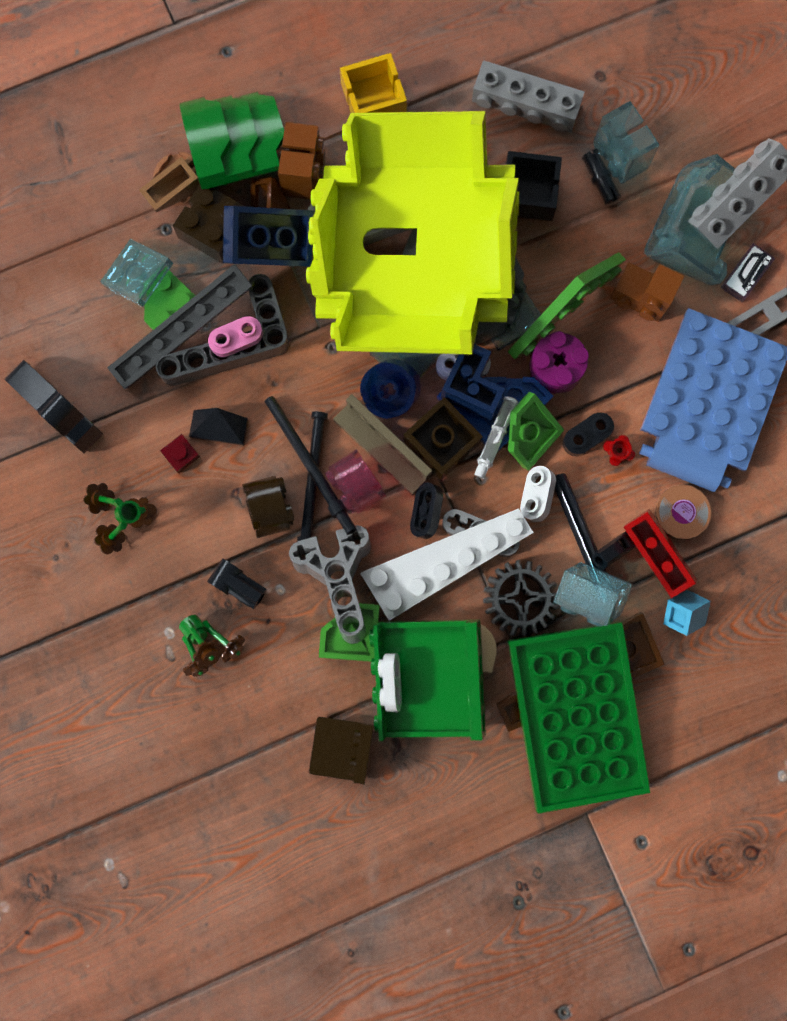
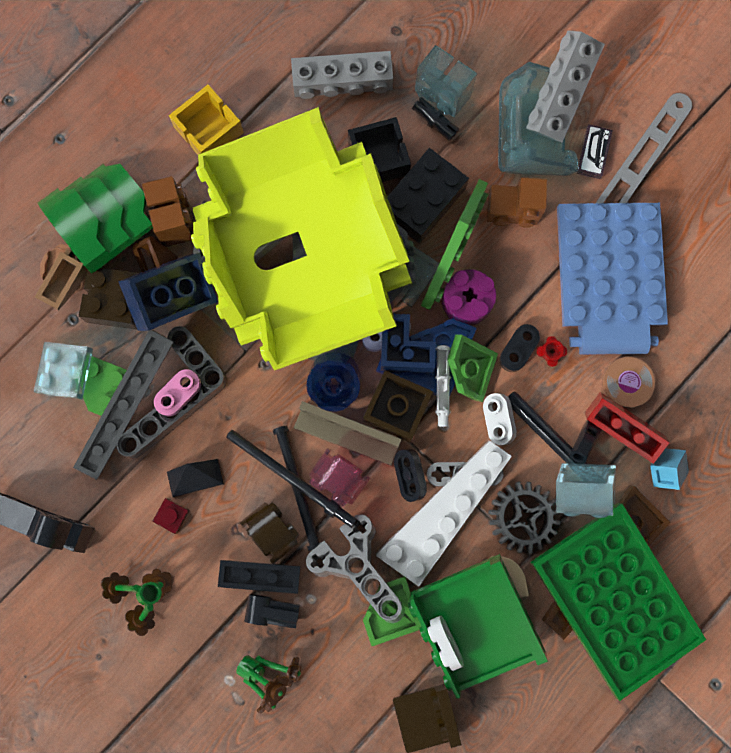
camera: 25 degrees left, 0 degrees up
none -> black plate [218,560,301,594]
none -> black brick [387,147,469,244]

